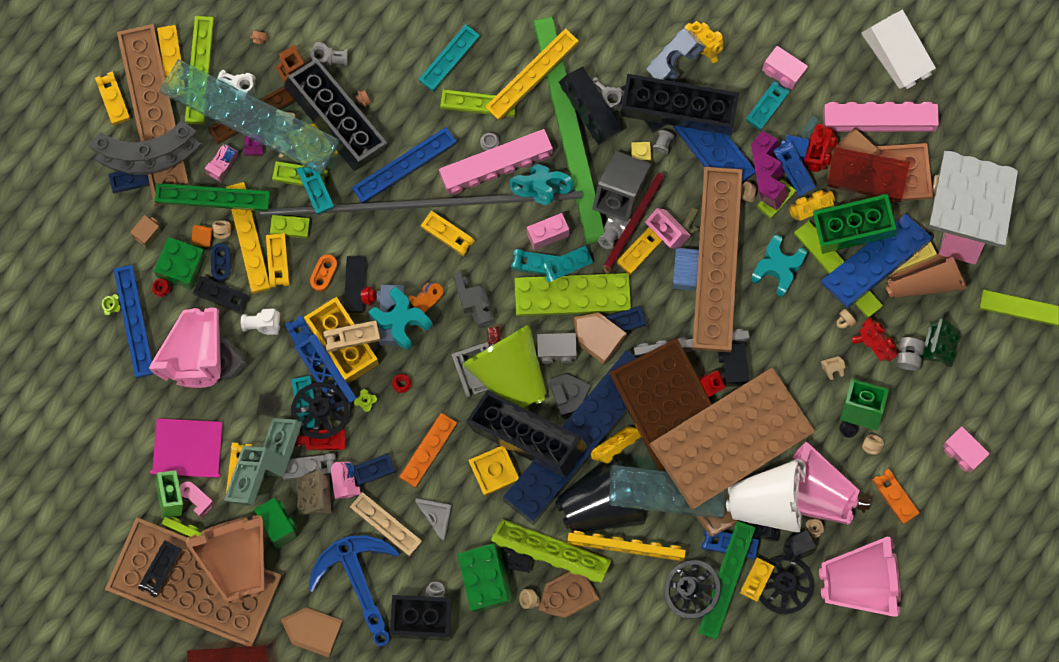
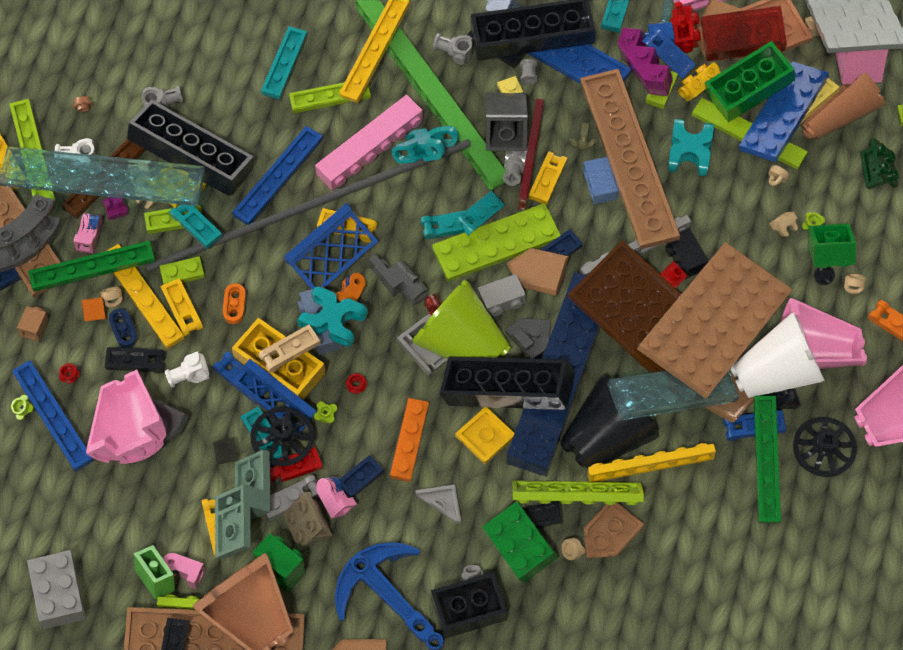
camera: 20 degrees left, 10 degrees down
dark pink piece [150,419,223,478] -> none
green brick [154,237,206,290] -> none
dark orange brick [275,44,307,82] -> none
black tile [344,256,366,313] -> none
tan plate [350,492,422,557] -> none
nougat plate [356,90,371,108] -> none
red plate [361,286,377,306] -> none
light grey plate [480,133,499,151] -> none
bright pink brick [527,213,569,250] -> none
black brick [558,66,623,145] -> none
yellow plate [591,426,641,463] -> none
bright pink brick [645,208,691,249] -> none
black wheel [664,560,721,619] -> none
yellow plate [740,558,775,602] -> none
tan tile [741,181,756,202] -> none
black brick [783,531,816,563] -> none
tan plate [805,518,824,538] -> none
red brick [852,318,898,362] -> none
dark brown plate [857,493,871,513] -> none
light grey wheel [895,337,925,371] -> none
none -> light grey brick [27,550,86,630]
none -> blue fence [283,203,378,289]
none -> lime plate [802,212,825,230]

